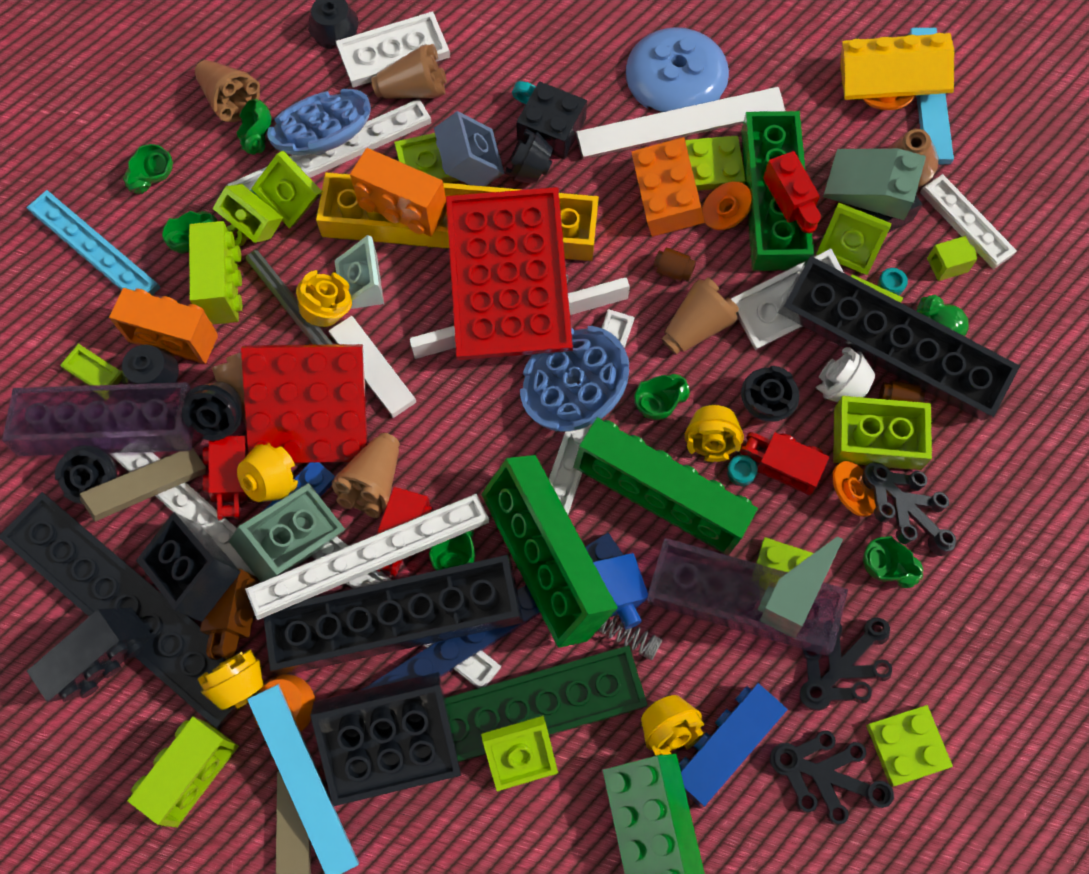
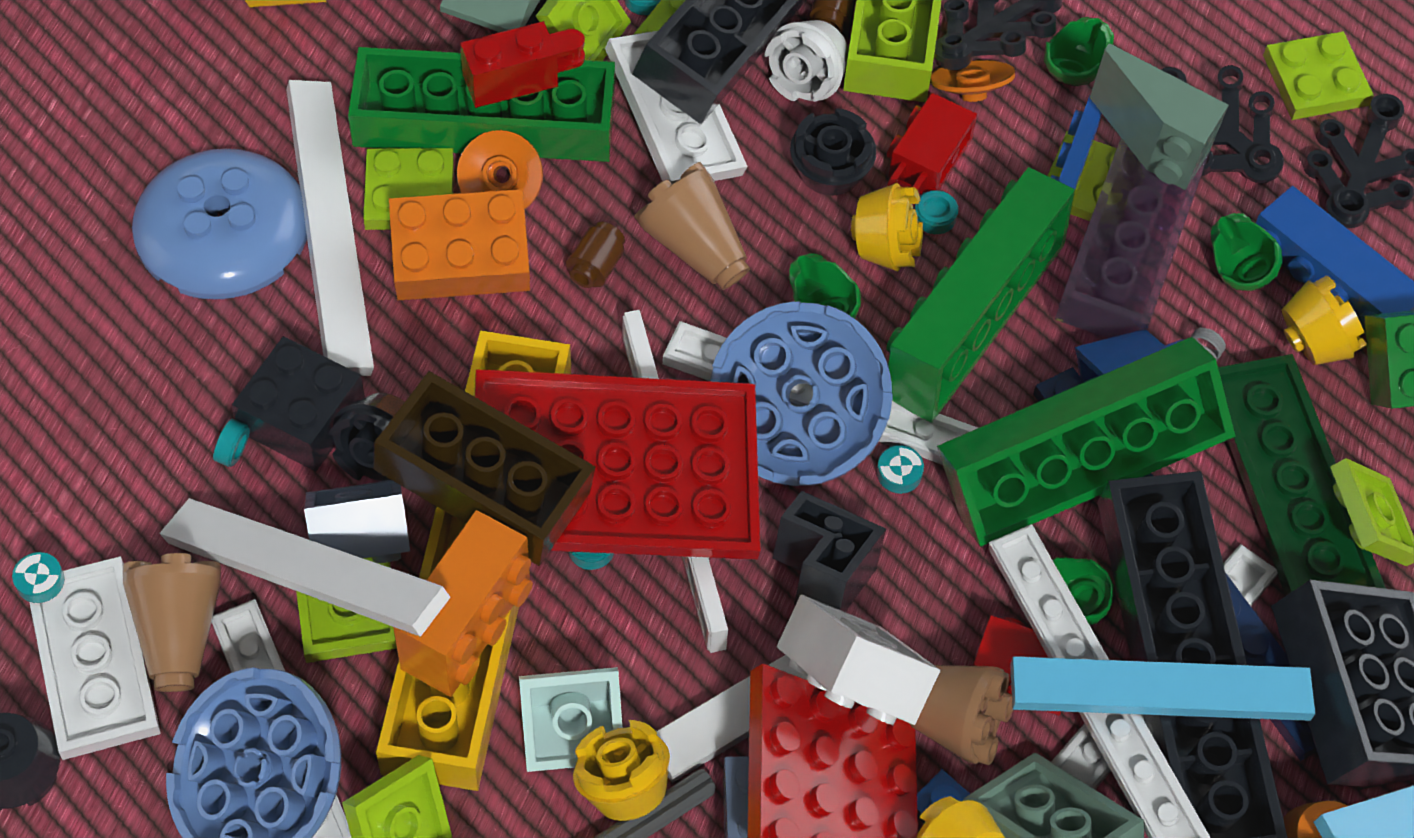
camera: 90 degrees left, 10 degrees down
none -> teal tile [12,552,65,603]
none -> white tile [159,498,451,637]
none -> dark brown brick [373,371,595,566]
none -> black brick [773,491,886,612]
none -> white brick [777,594,940,725]
none -> teal tile [877,446,924,494]
none -> medium azure tile [1010,657,1315,721]
none -> blue plate [1051,95,1102,190]
none -> green hair [1210,213,1282,291]

